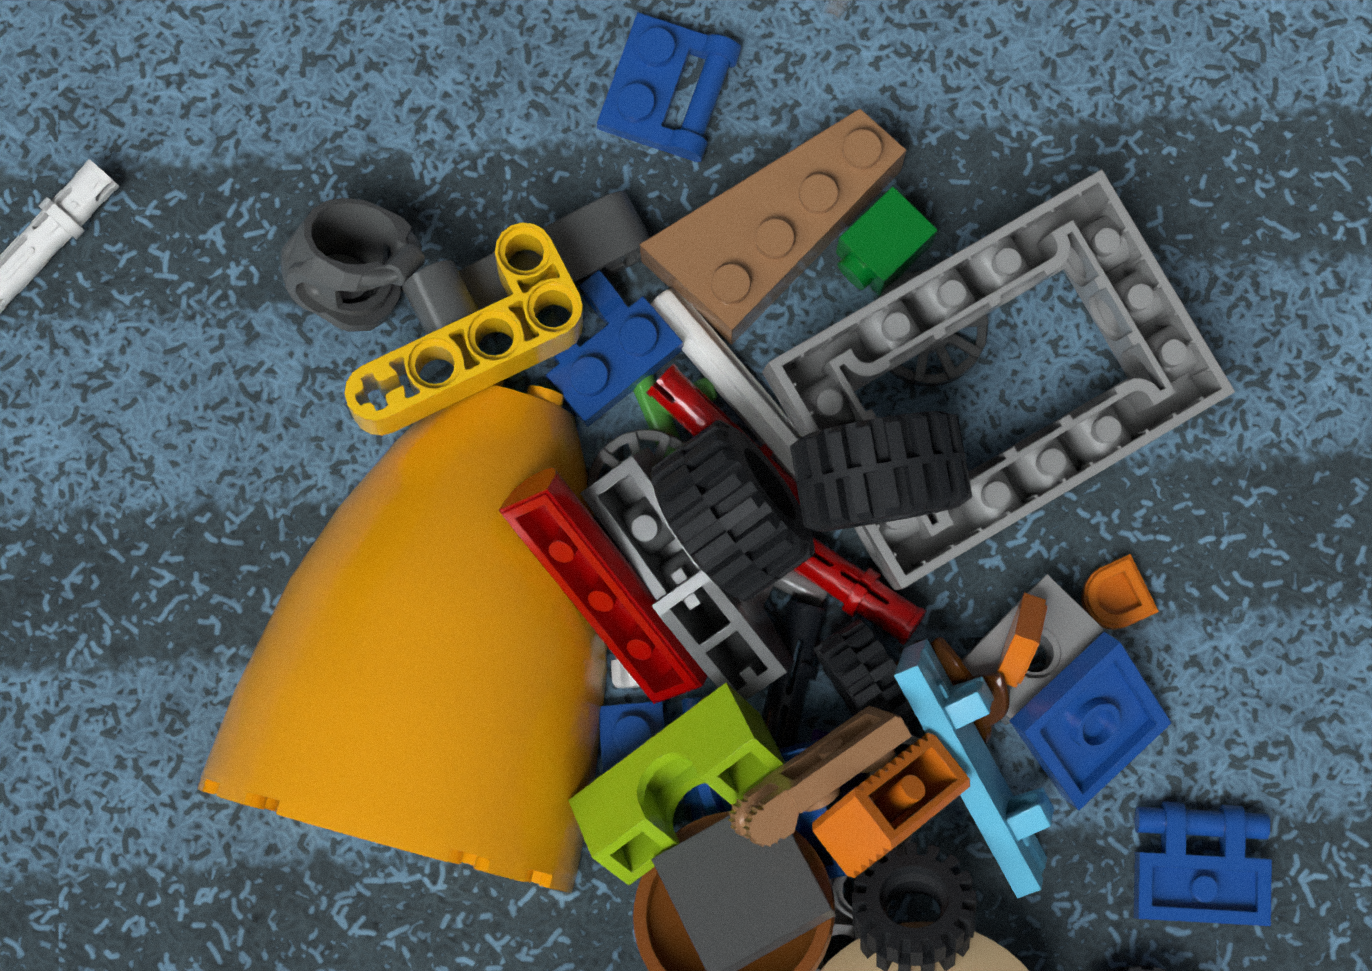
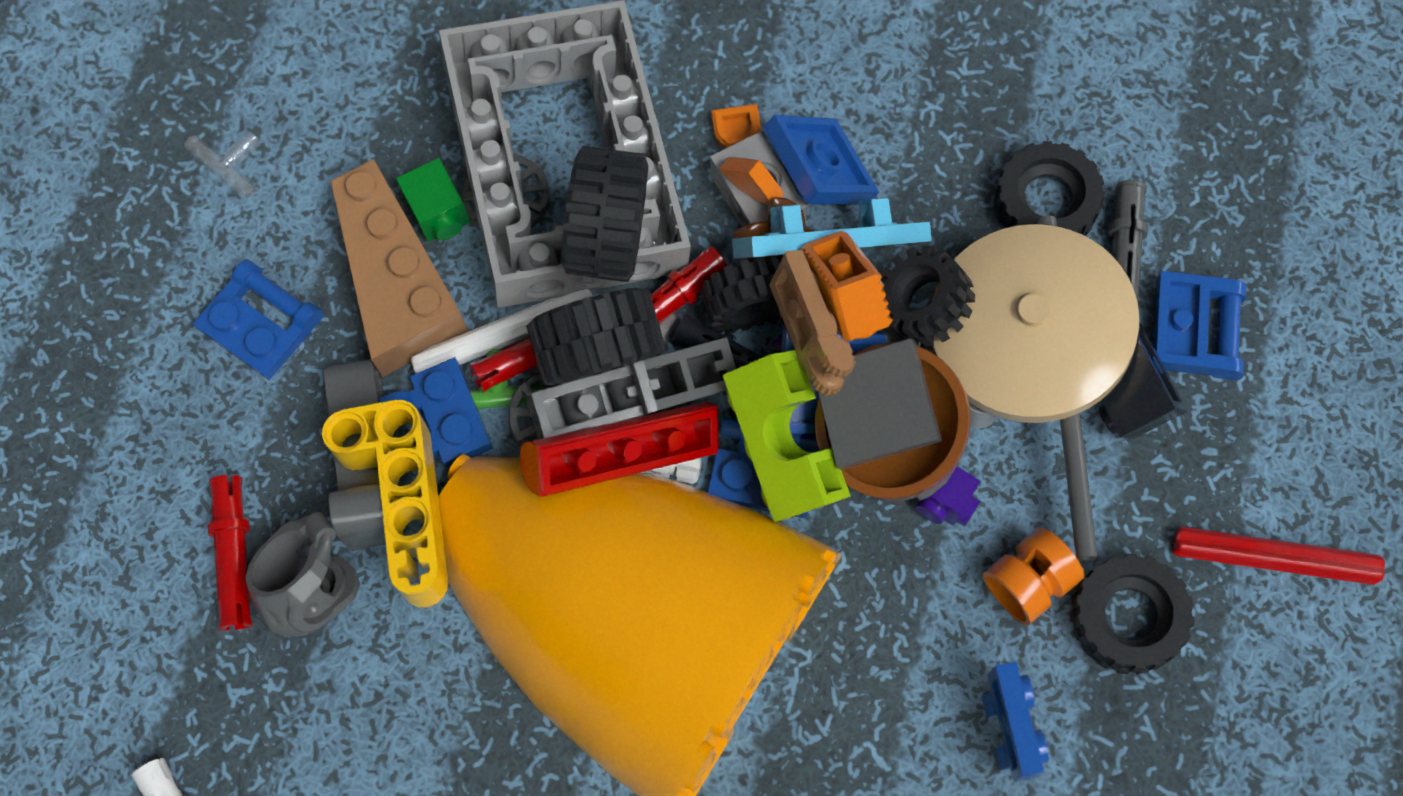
camera: 70 degrees left, 10 degrees down
blue plate [1134,801,1272,926] -> none
none -> red pin [207,475,253,631]

